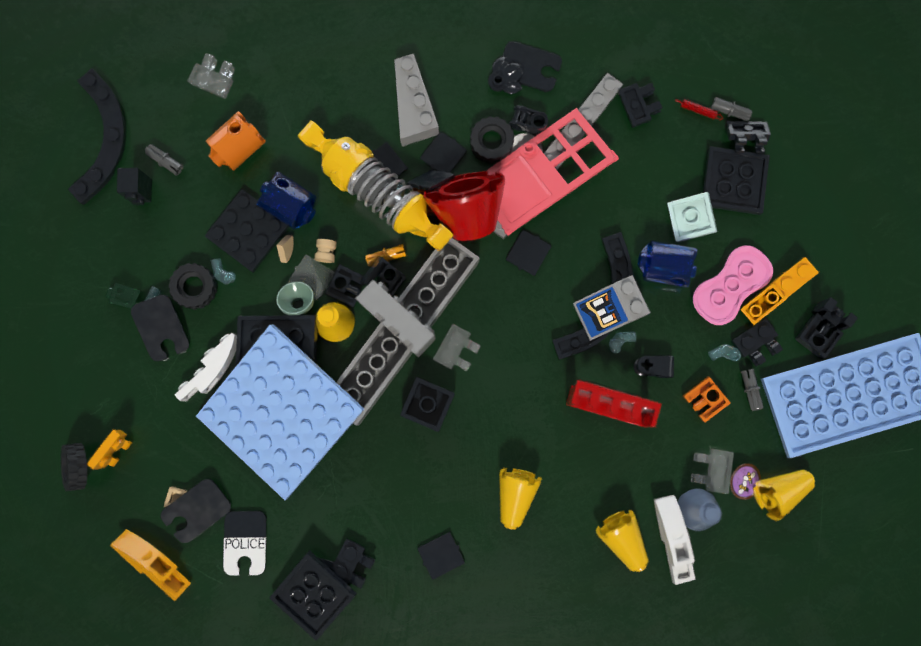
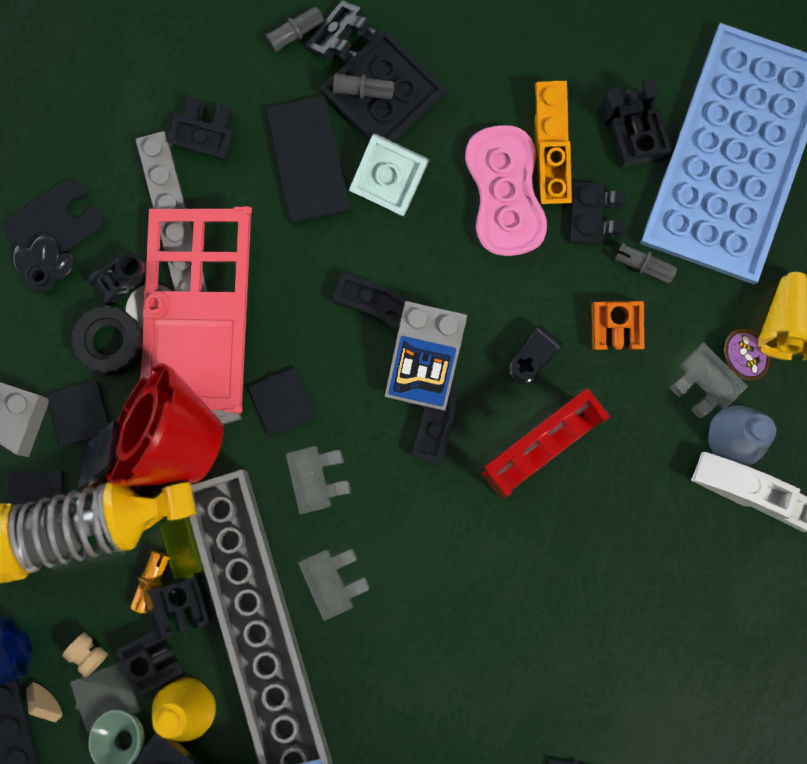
camera: 55 degrees left, 0 degrees up
light grey wedge [356,280,436,358] -> none
black brick [400,377,455,432] -> none
yellow cone [499,468,542,529] -> none
yellow cone [596,510,648,572] -> none
clear light blue arm [609,332,636,353] -> none
clear blue cylinder [637,241,697,287] -> none
red piece [675,99,723,120] -> none
clear light blue arm [708,344,741,361] -> none
none -> clear neon green piece [160,517,204,580]
none -> black tile [267,96,350,224]
none -> clear plate [286,446,351,514]
none -> dark grey axle [333,73,394,99]

